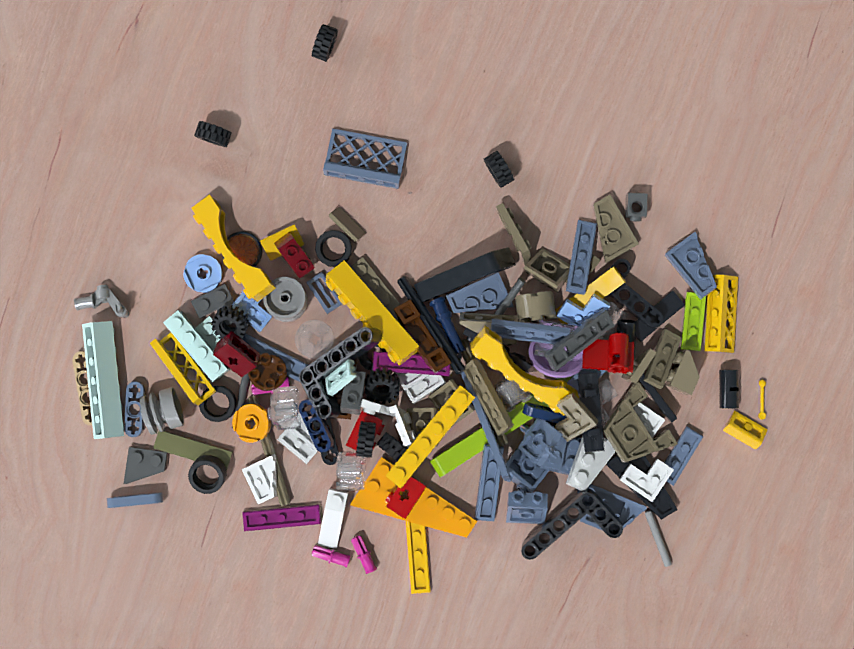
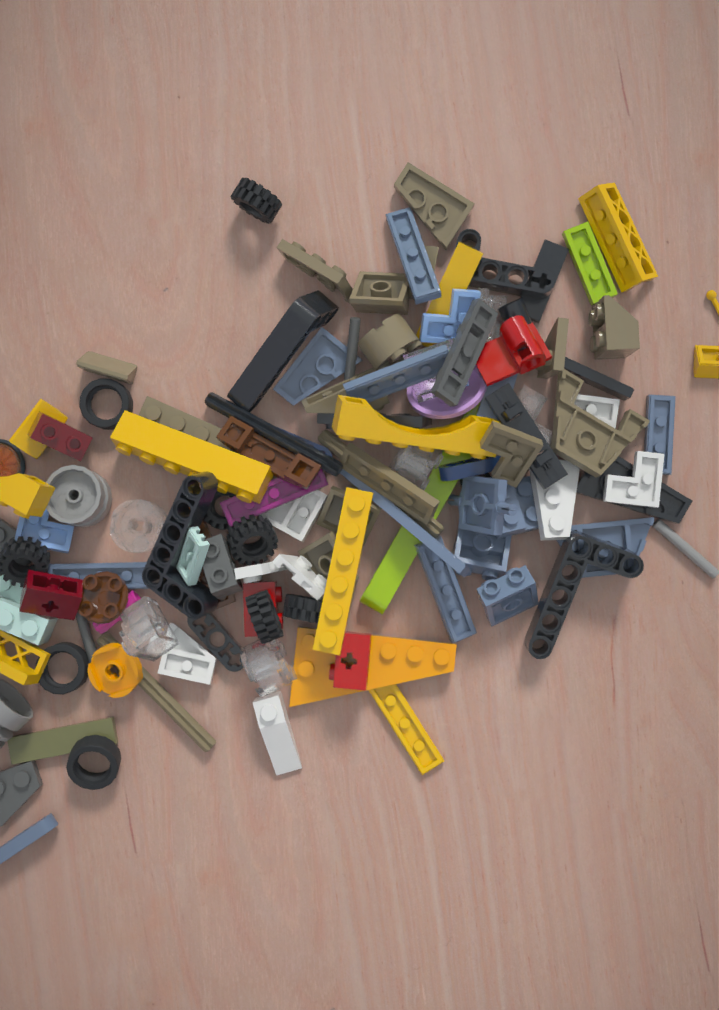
camera: 25 degrees left, 0 degrees up
white wing [242,454,277,504] -> none
magenta tile [242,504,321,532] -> none
dark blue beam [299,399,334,452] -> none
sand blue tile [306,272,342,314] -> none
dark pink axle [312,545,350,568] -> none
sand blue fence [323,128,407,189] -> none
dark pink axle [351,535,377,574] -> none
dark blue pin [429,297,466,354] -> none
dark grey brick [625,193,648,222] -> none
dark tan plate [643,329,682,389] -> none
sand blue wing [665,232,717,300] -> none
black pin [719,370,739,409] -> none

